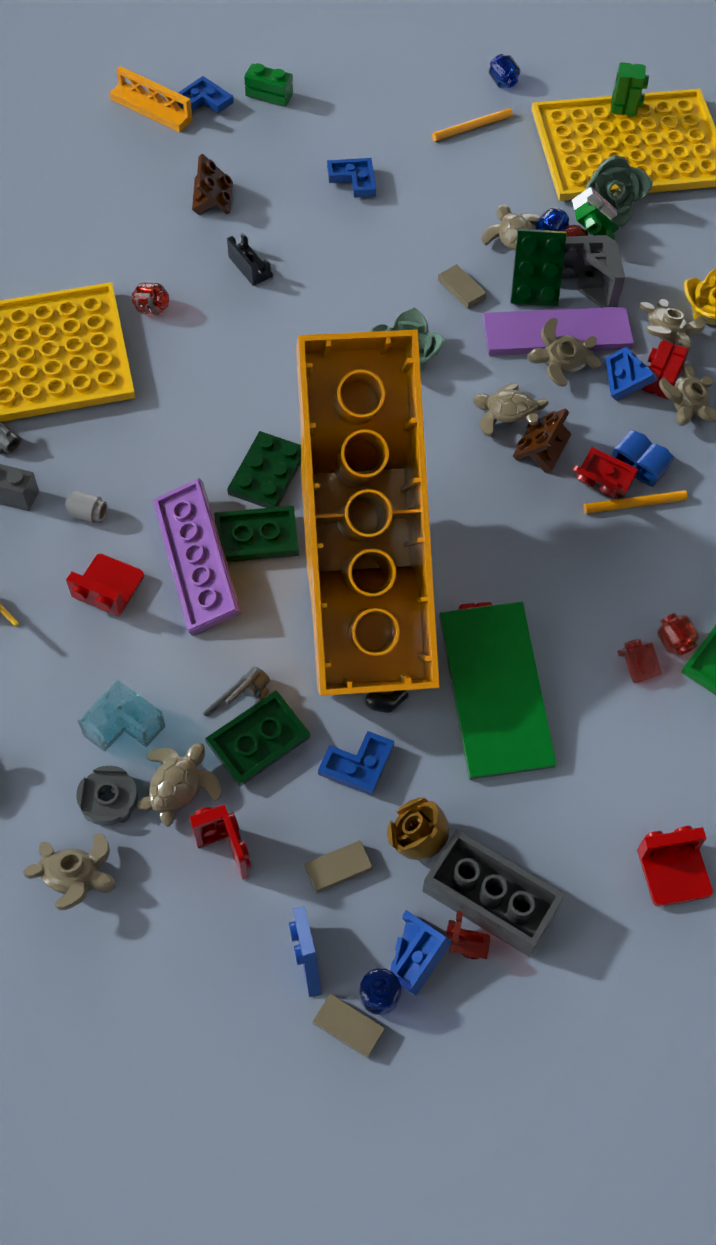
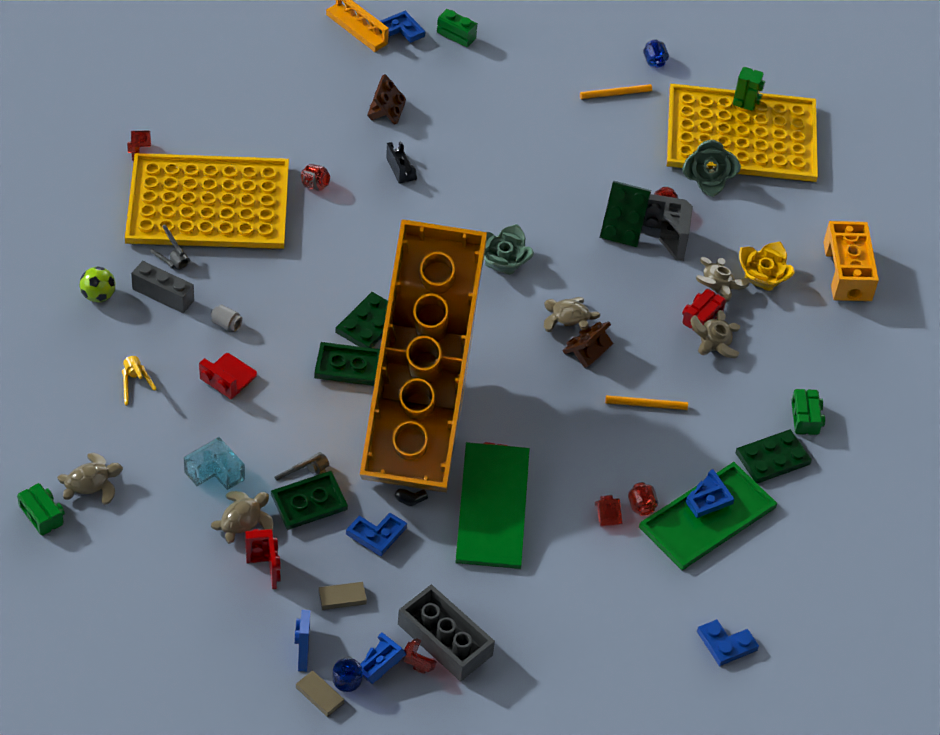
camera: 10 degrees right, 10 degrees down
dark tan animal [23,833,116,910] -> none
dark grey plate [76,766,138,826] -> none
medium lavender tile [153,478,242,636] -> none
blue plate [327,158,376,198] -> none
pearl gold cylinder [387,797,449,861] -> none
dark tan tile [438,264,487,309] -> none
dark tan animal [482,204,542,250] -> none
medium lavender tile [483,307,634,355] -> none
dark tan animal [527,318,601,387] -> none
clear blue head [535,208,569,233] -> none
green hips [572,187,620,240] -> none
red bracket [573,446,639,499] -> none
blue wing [605,347,658,401] -> none
blue brick [612,430,674,487] -> none
red bracket [637,826,713,907] -> none

